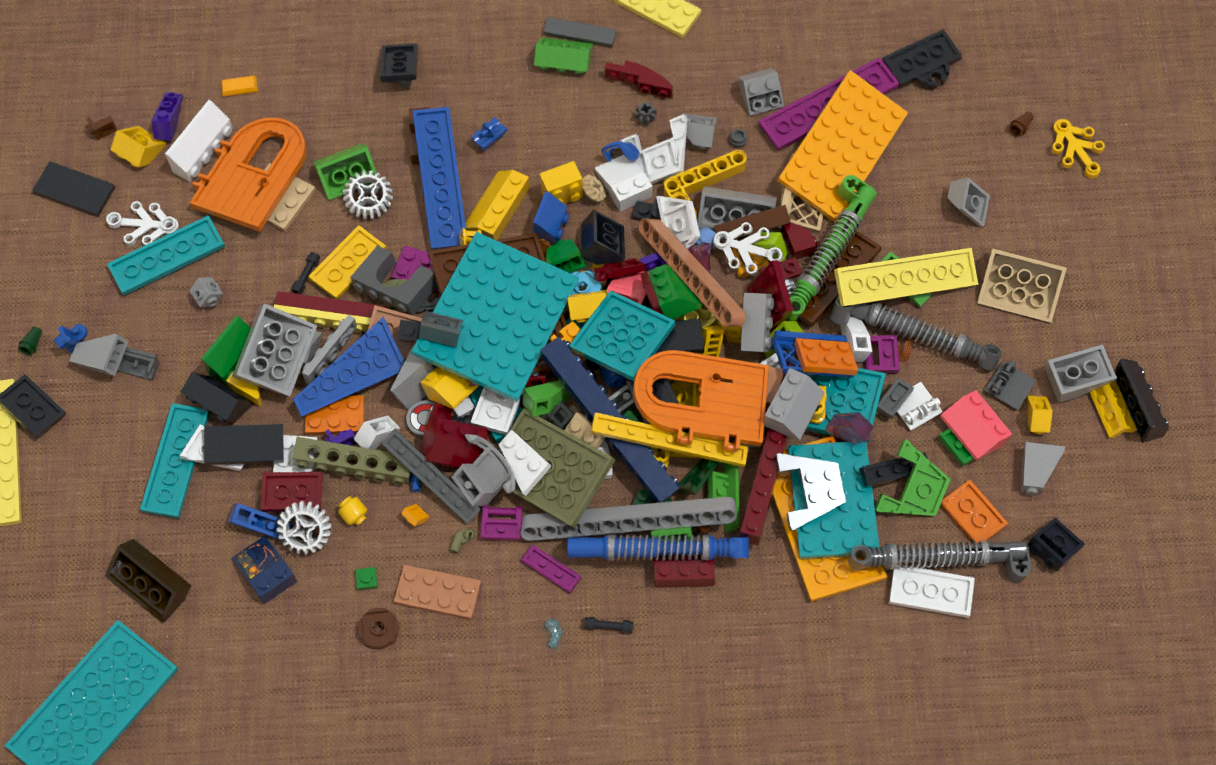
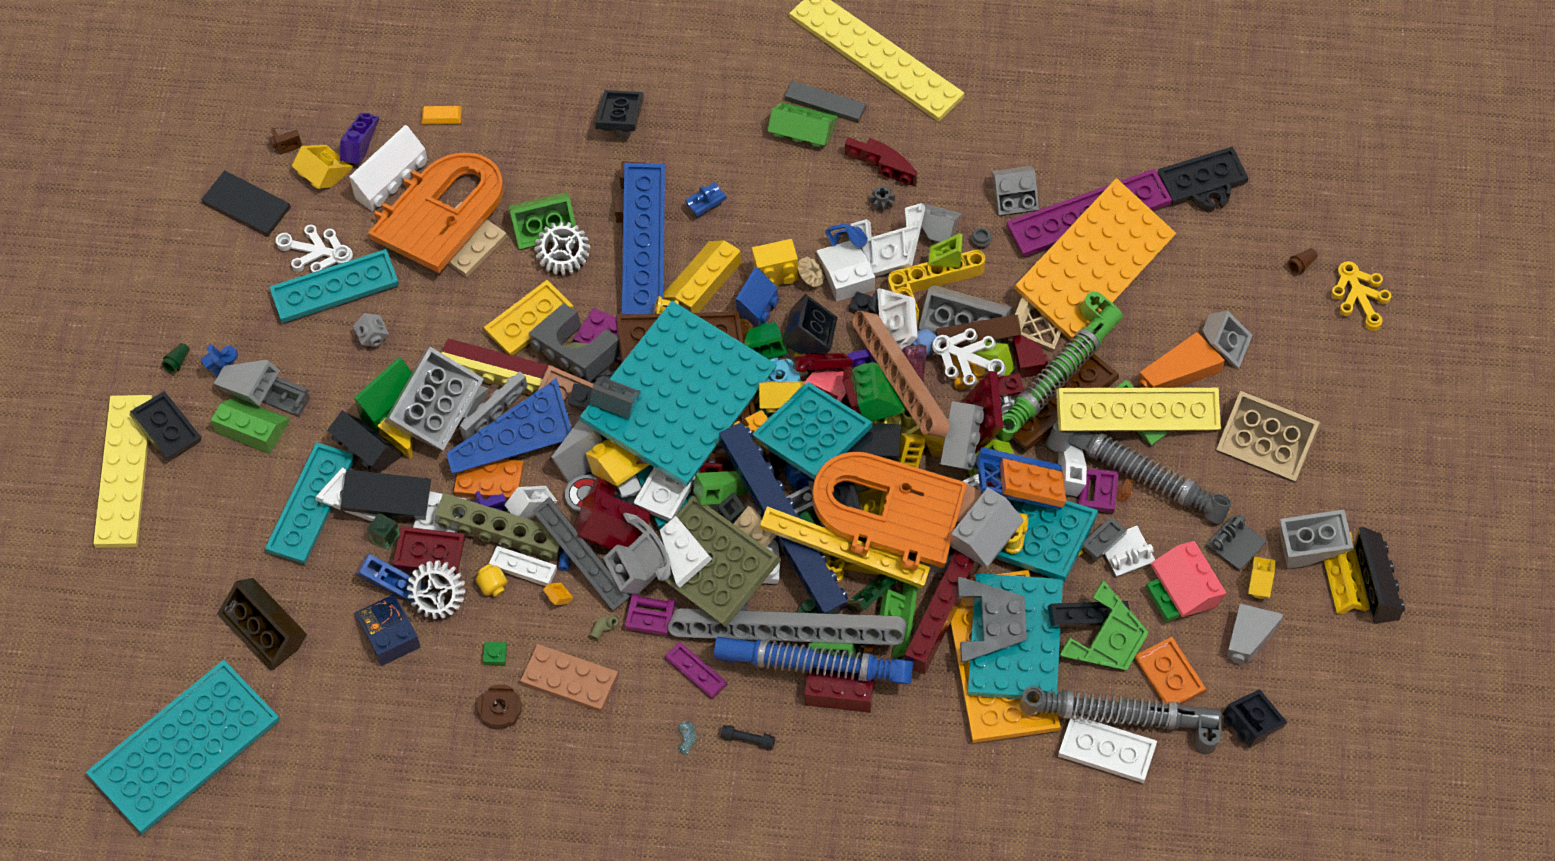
camera: 10 degrees right, 5 degrees down
black bar [291,252,321,294] -> none
clear pink slope [825,412,874,443] -> none
none -> bright green slope [211,397,290,454]
none -> clear green brick [367,513,400,550]
none -> white plate [489,546,557,586]
none -> lime slope [928,233,963,268]
none -> orange slope [1138,332,1225,388]

